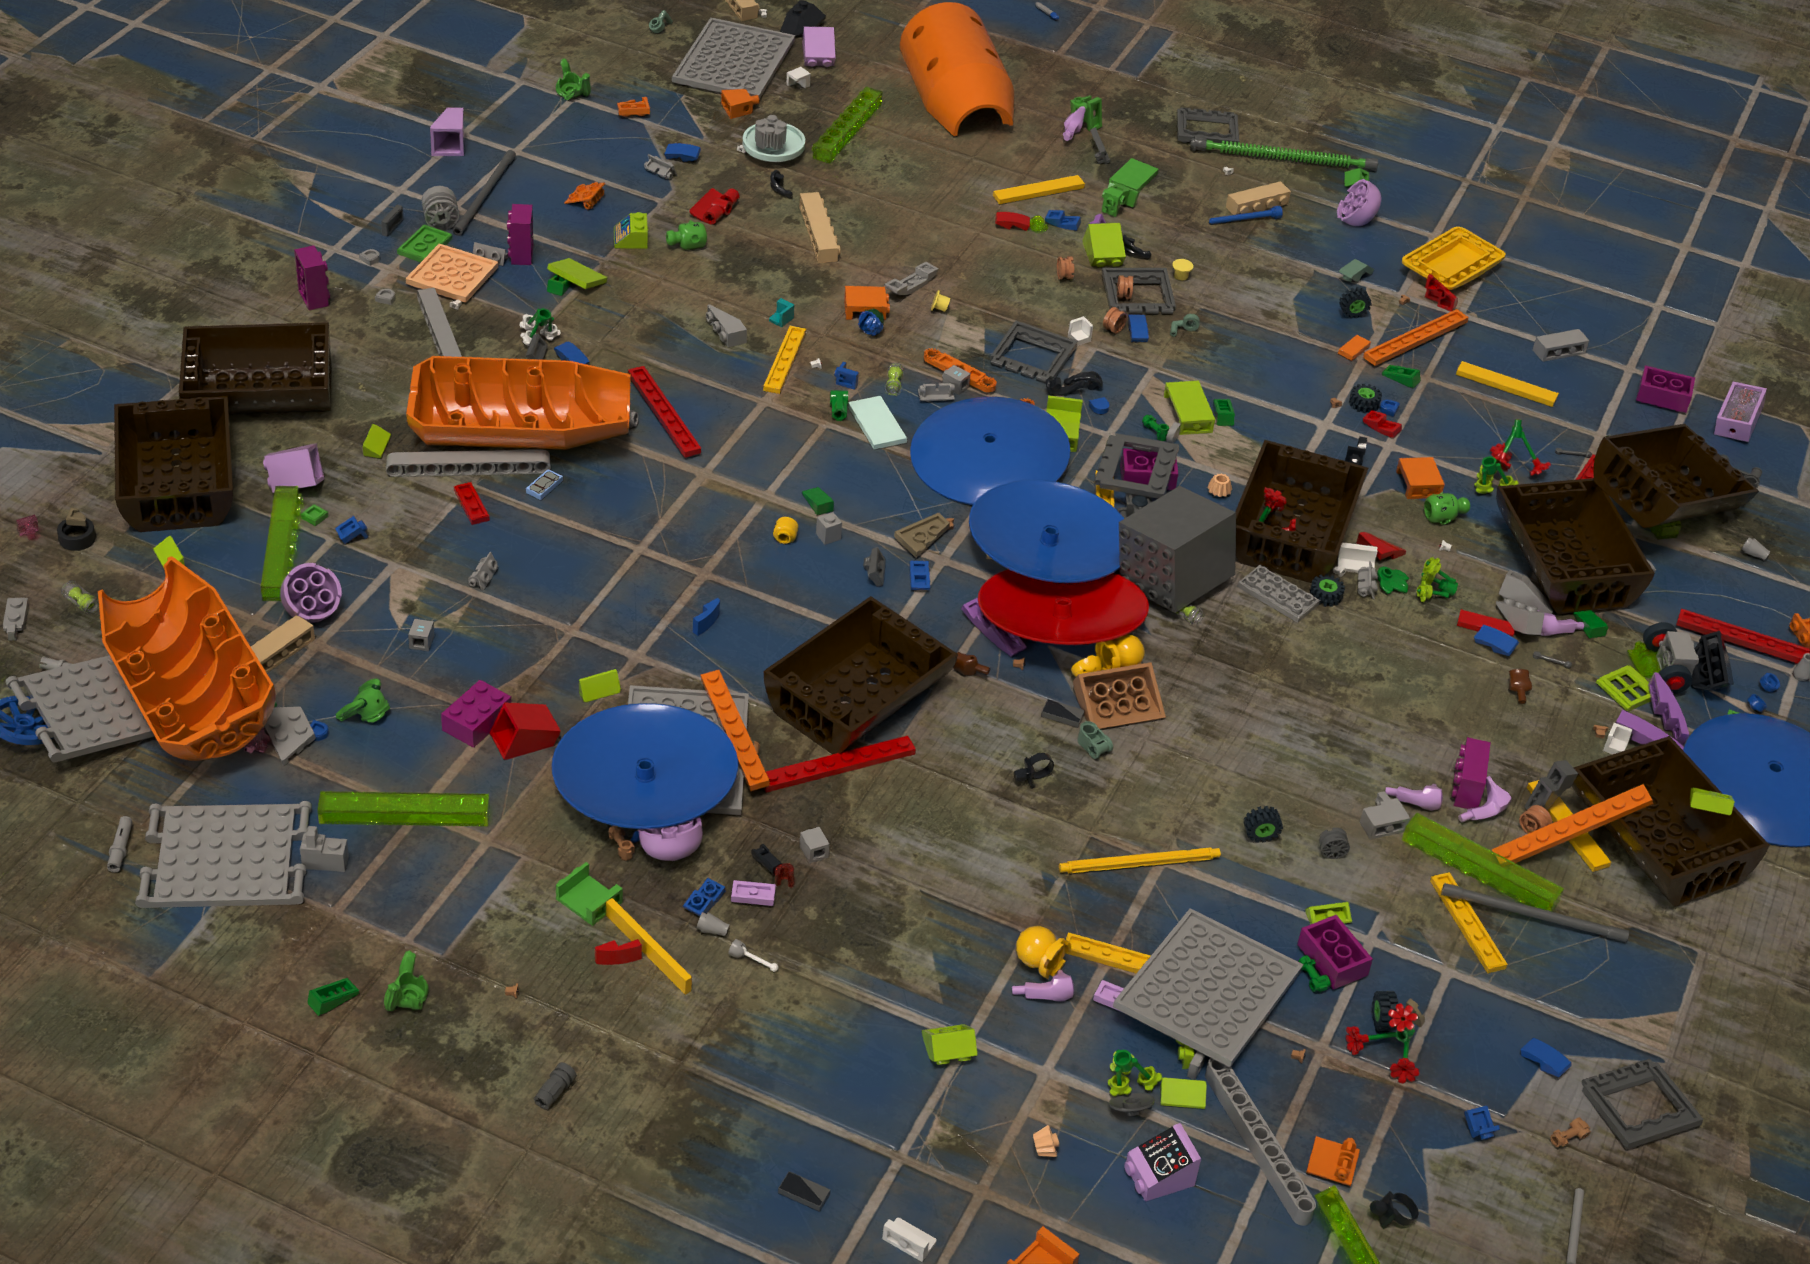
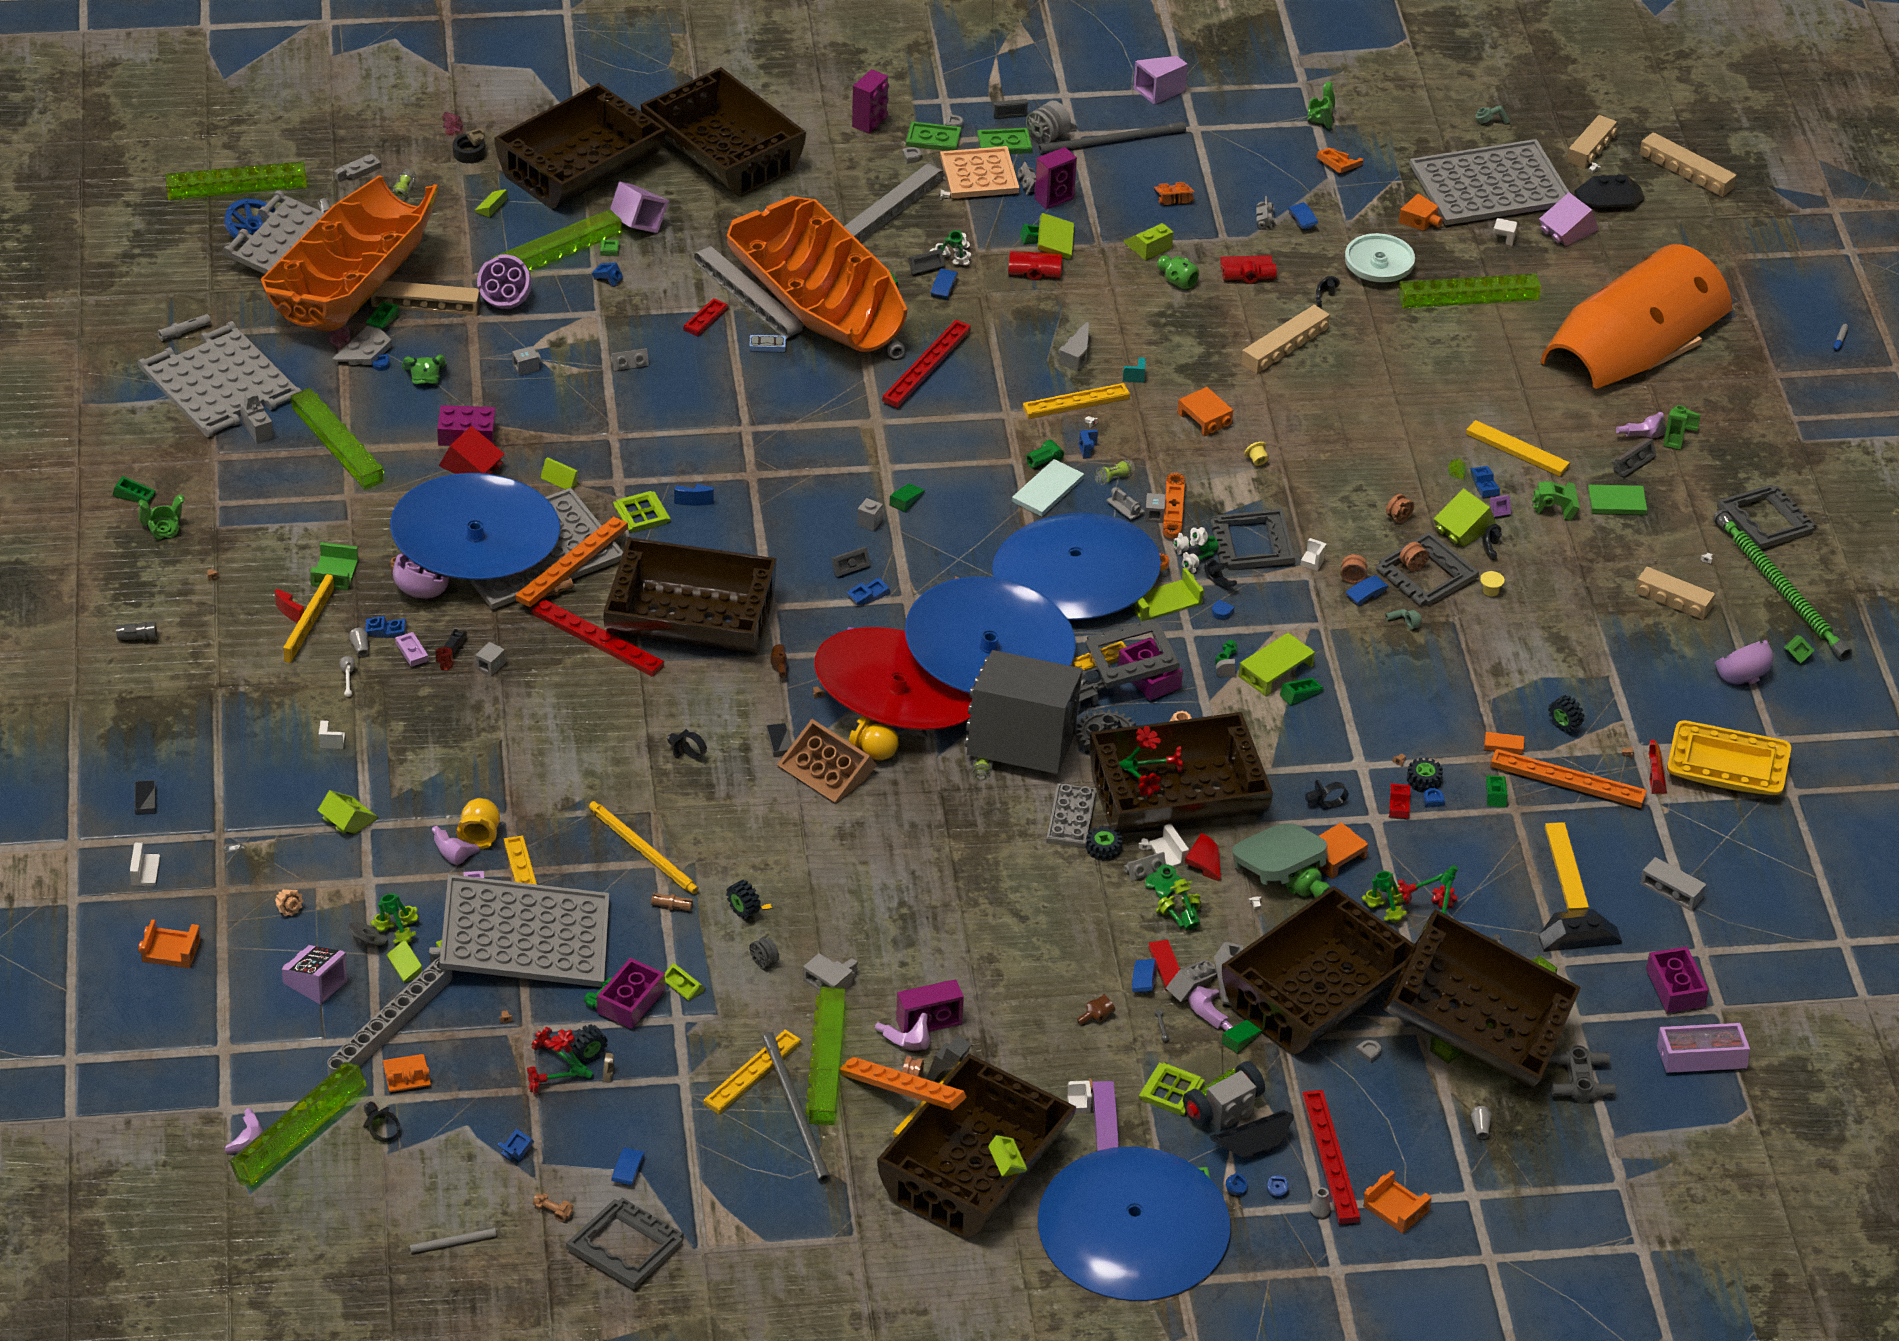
camera: 60 degrees right, 0 degrees up
lime slope [363,424,391,458] -> none
light grey brick [755,115,787,150] -> none
yellow head [773,517,799,544] -> none
blue piece [858,309,884,336] -> none
light grey slope [884,262,939,295] -> none
dark tan wing [894,513,950,558] -> none
red slope [995,212,1030,231] -> none
black piece [1063,371,1103,390] -> none
yellow helmet [1071,655,1102,677] -> none
sand green piece [1077,721,1113,759] -> none
blue piece [1209,205,1283,224] -> none
sand green slope [1339,259,1374,282] -> none
lavender animal [1385,784,1443,811] -> none
medium lavender slope [1648,672,1689,746] -> none
none -> white panel [319,721,345,749]
none -> lime piece [613,491,671,533]
none -> medium nougat pin [651,892,693,912]
none -> bright green tile [906,121,961,151]
none -> red panel [1008,251,1062,280]
none -> white plant [1174,527,1218,573]
none -> sand green tile [1232,823,1328,885]
none -> black wedge [1539,909,1622,952]

